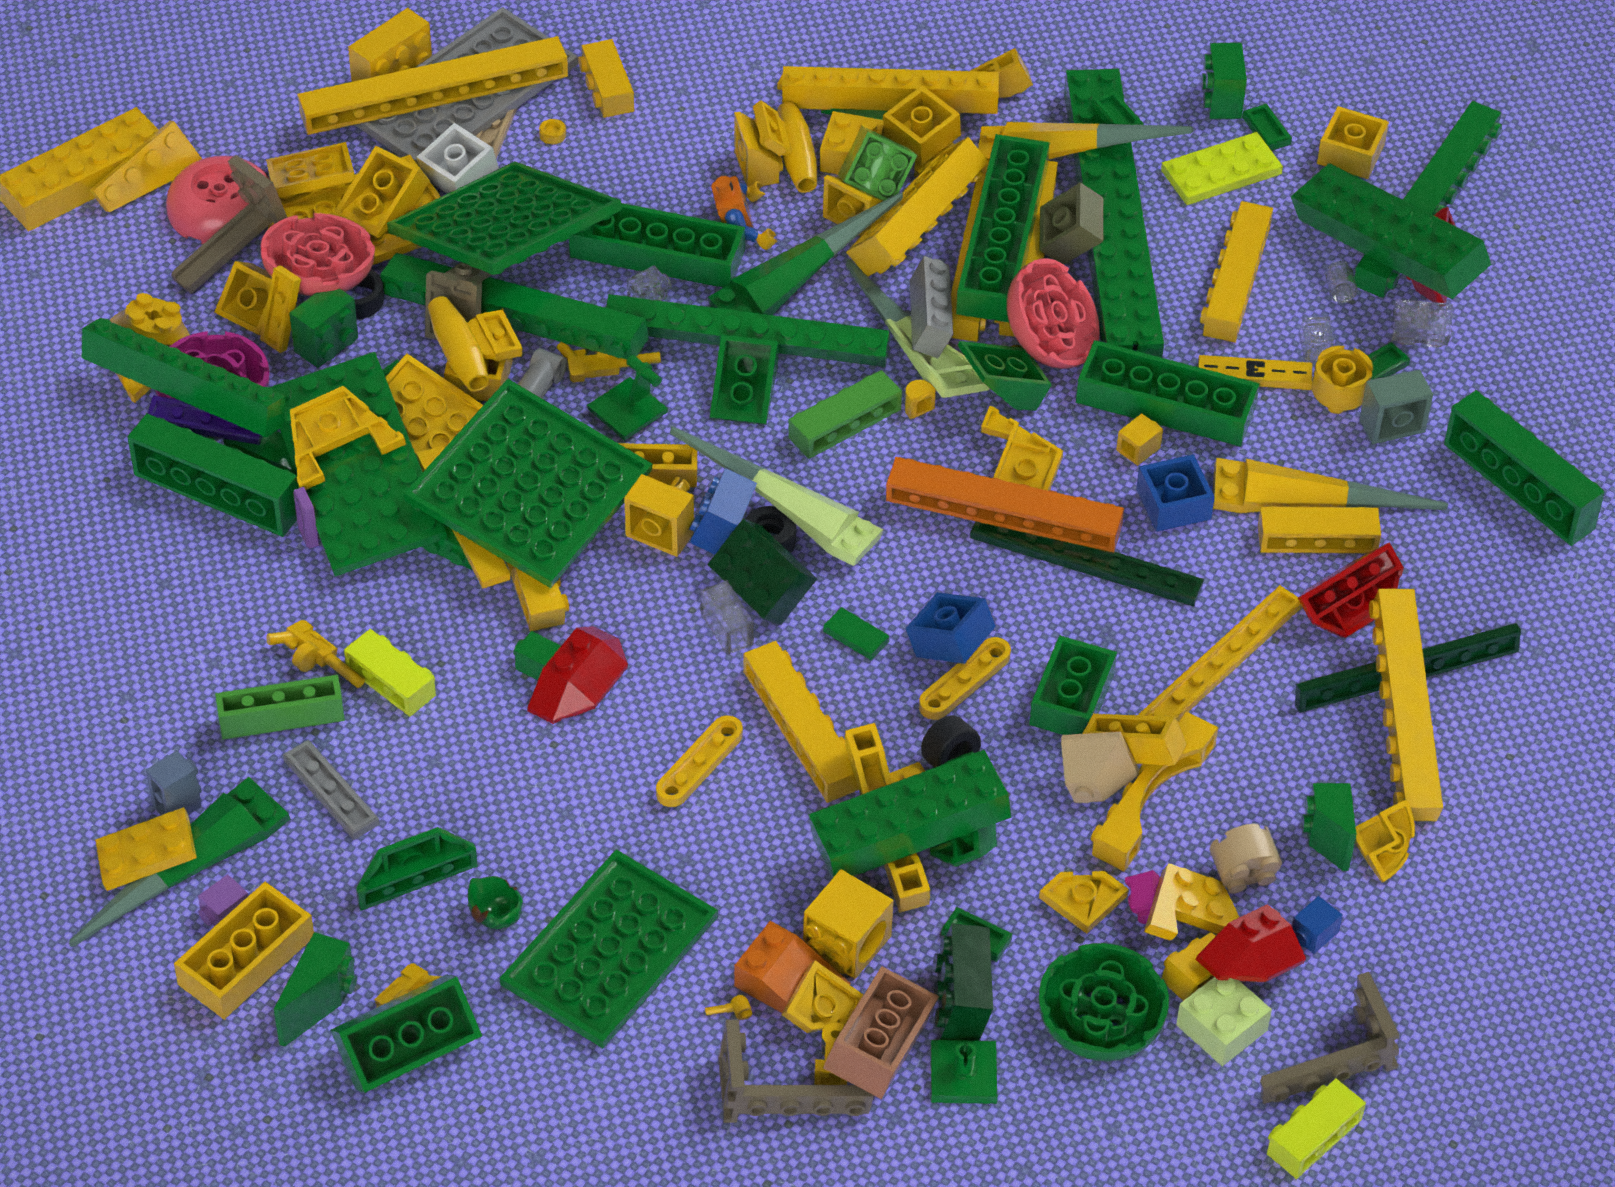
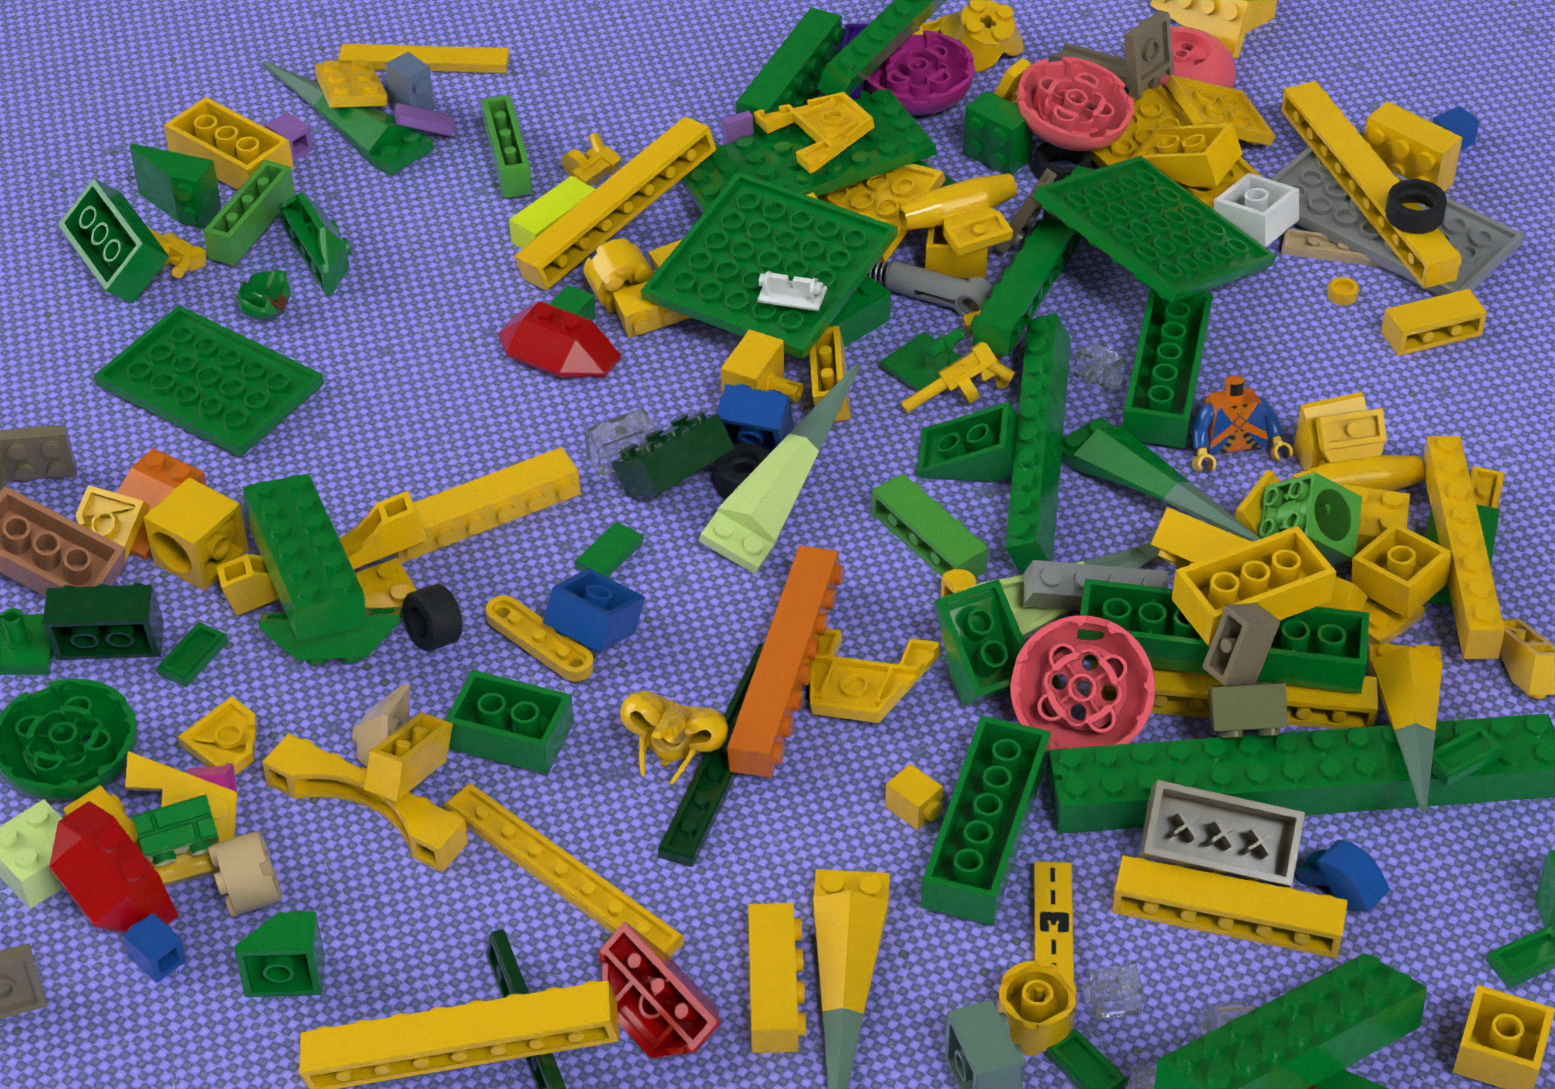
camera: 90 degrees right, 5 degrees down
light grey tile [283,739,380,840] -> none
yellow plate [656,715,743,807] -> none
yellow hand [705,995,753,1020] -> none
blue brick [1136,454,1214,532] -> none
neon yellow plate [1161,132,1283,205] -> none
yellow brick [1355,799,1415,883] -> none
none -> green brick [132,794,219,867]
none -> bright green brick [203,160,295,266]
none -> yellow tile [338,44,510,73]
none -> medium lavender tile [393,103,456,137]
none -> yellow brick [514,116,717,291]
none -> yellow brick [583,238,654,312]
none -> yellow hair [620,690,728,785]
none -> white hinge [757,271,827,311]
none -> yellow piece [901,342,1015,414]
none -> dark tan brick [1138,780,1305,887]
none -> yellow brick [1172,526,1336,647]
none -> dark tan brick [1202,603,1280,686]
none -> blue brick [1296,839,1390,912]
none -> black tyre [1385,179,1447,234]
none -> blue brick [1432,106,1480,150]

